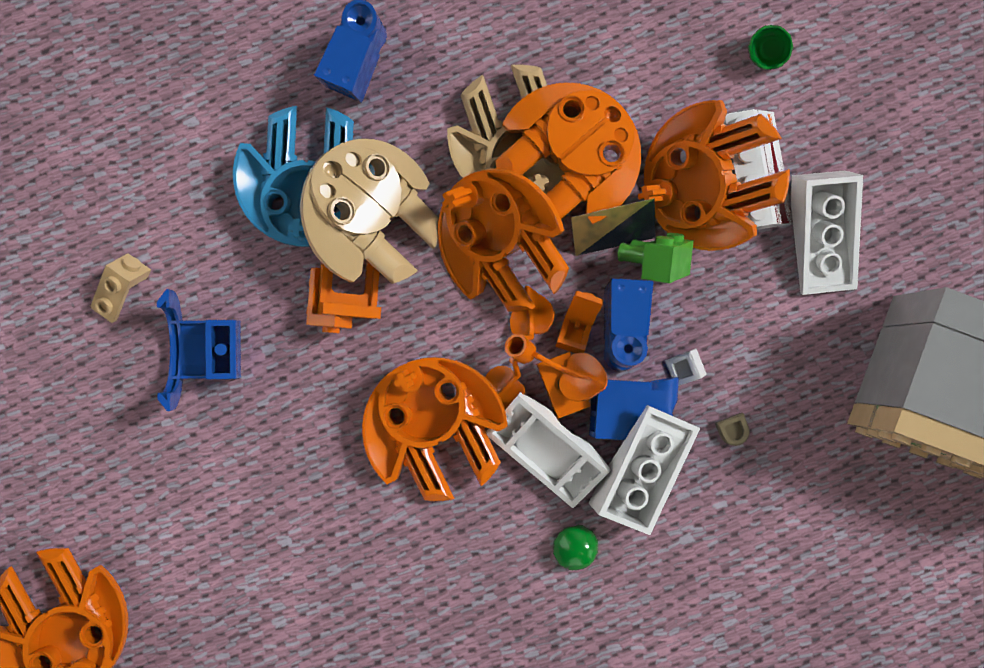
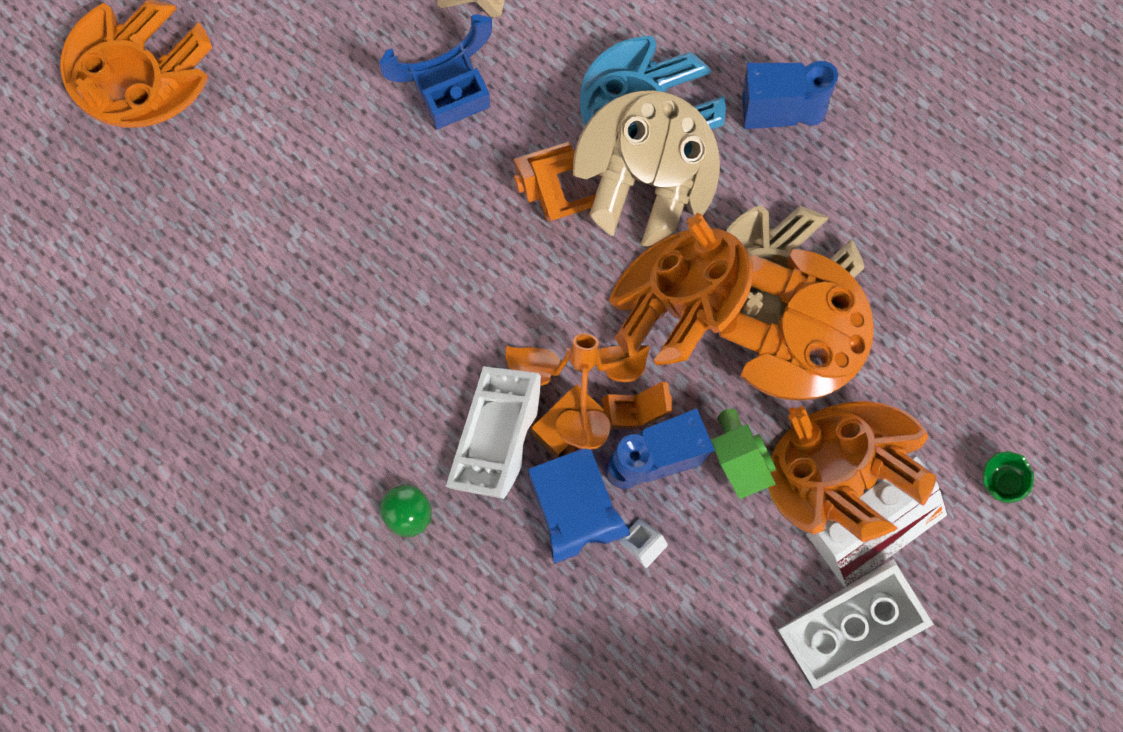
camera: 60 degrees right, 15 degrees down
orange piece [362,357,508,501] -> none
sticker [571,198,656,256] -> none
white slope [589,405,700,535] -> none
dark tan tile [715,412,749,446] -> none

